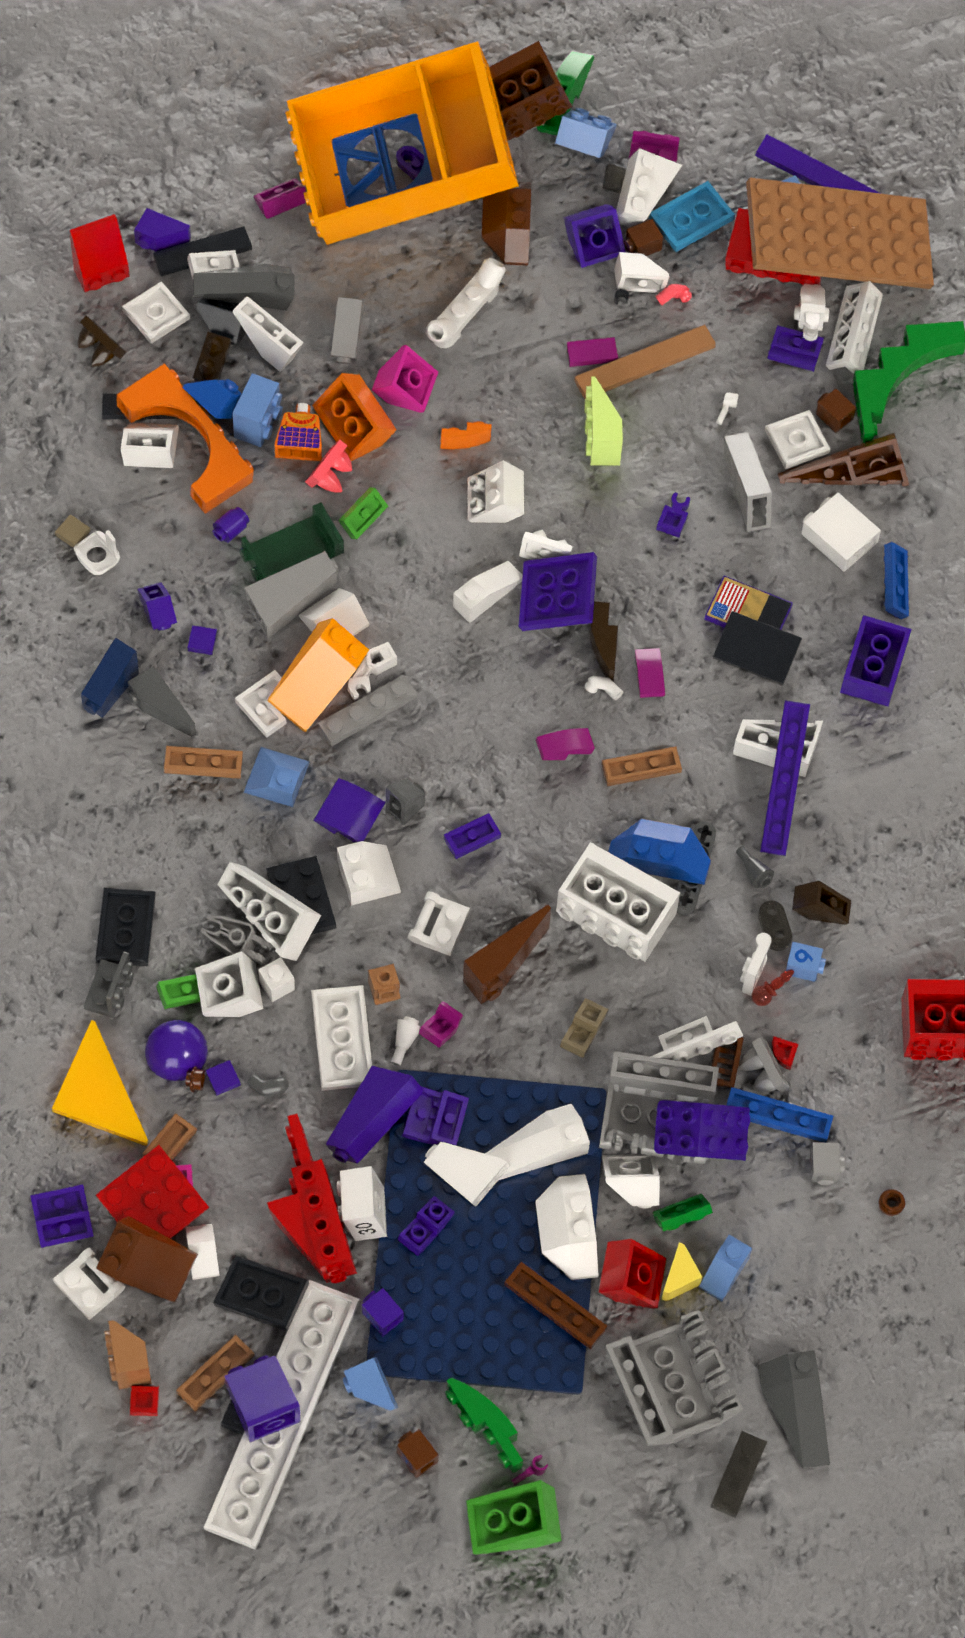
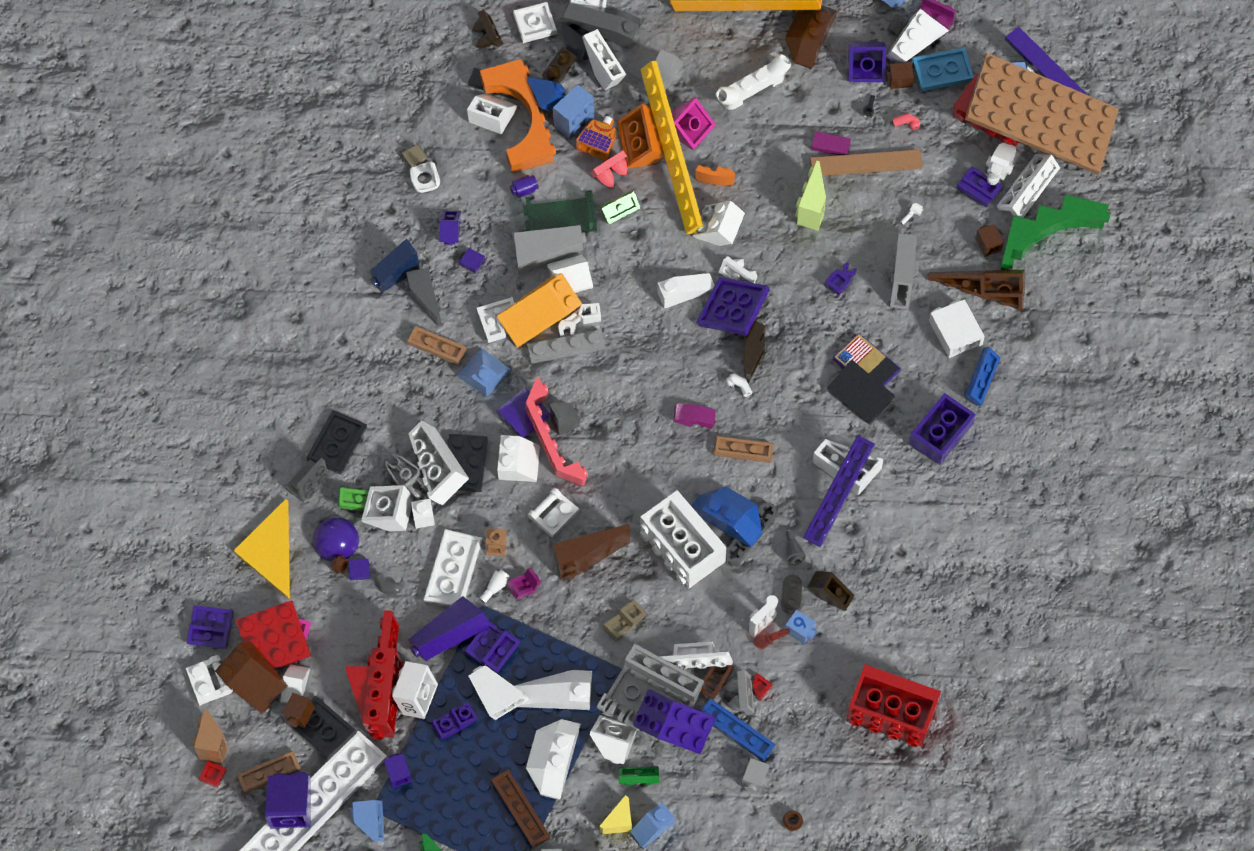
camera: 25 degrees right, 0 degrees up
medium nougat tile [142,1113,197,1161] -> none
dark purple plate [444,813,501,859] -> none
red slope [599,1239,667,1309] -> none
white slope [614,252,669,293] -> none
magenta slope [635,648,665,698] -> none
white plate [765,410,830,469] -> none
none -> reddish brown brick [282,693,315,728]
none -> coral slope [525,378,588,486]
none -> yellow plate [640,61,703,234]

